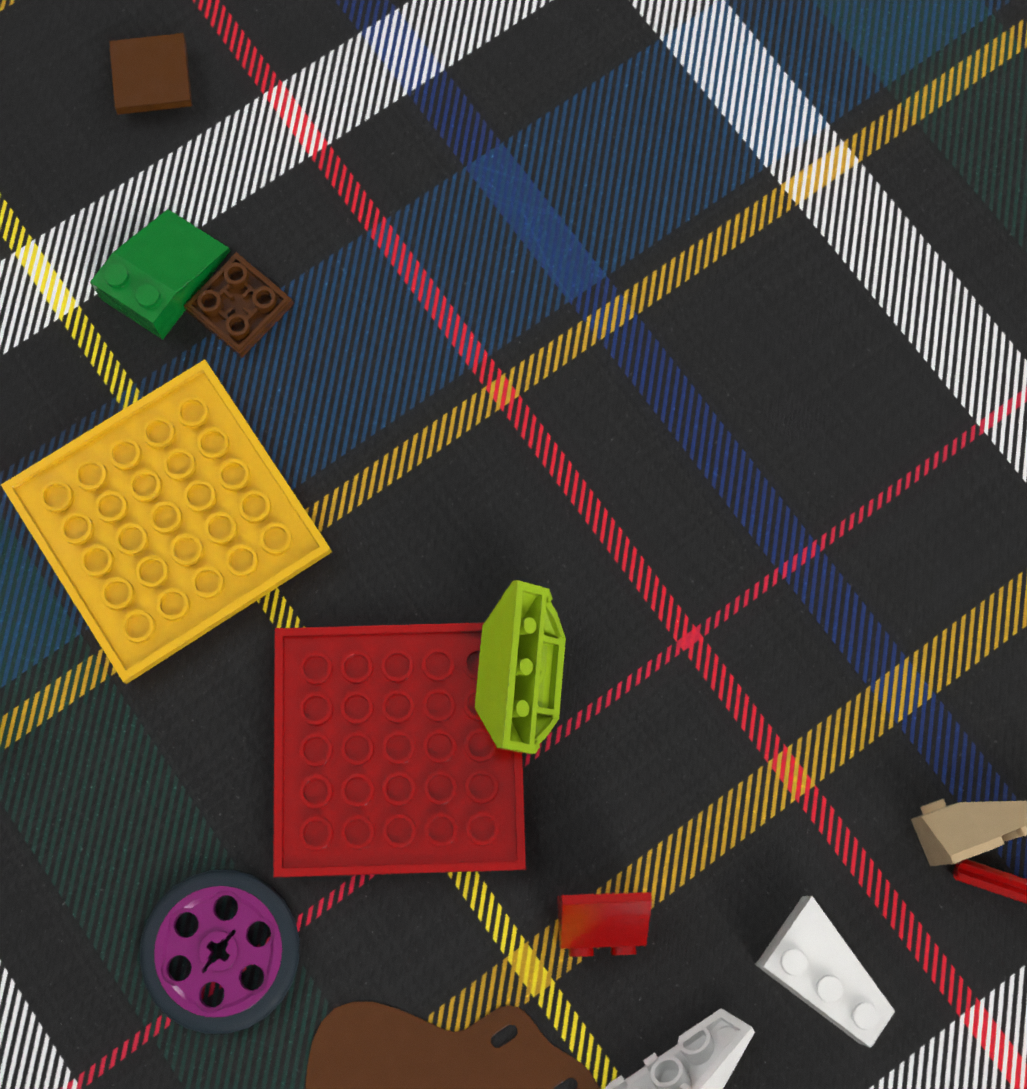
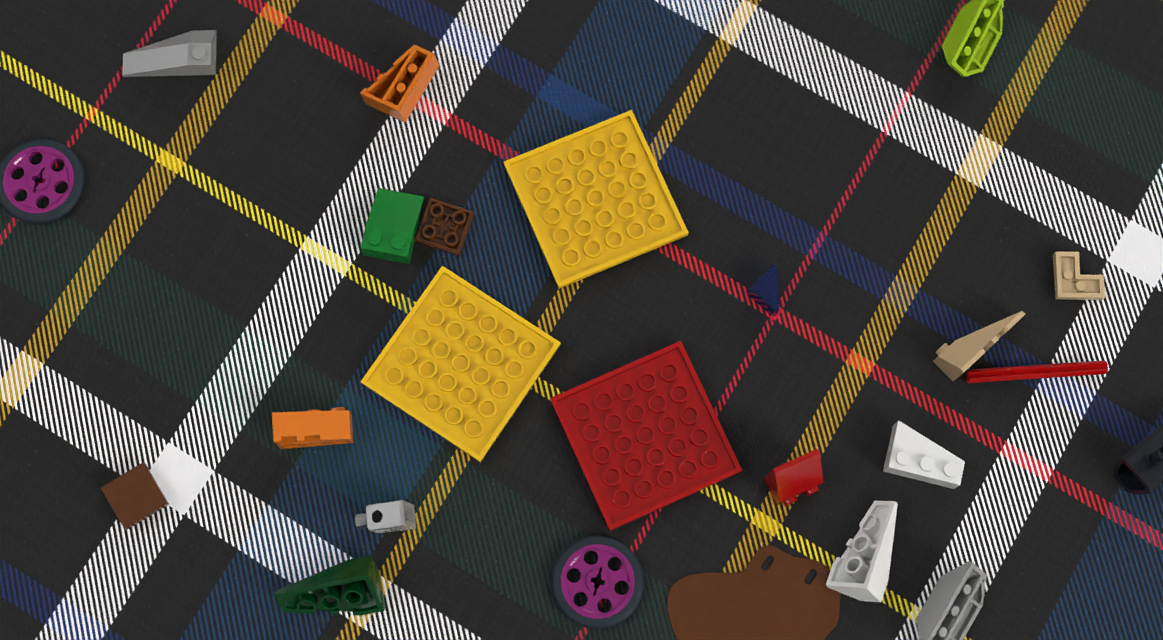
camera: 25 degrees left, 0 degrees up
reddish brown tile [109,33,192,115] -> none
lime wedge [475,580,566,754] -> none
none -> orange wedge [360,44,440,122]
none -> yellow plate [504,110,688,289]
none -> clear blue slope [747,264,779,316]

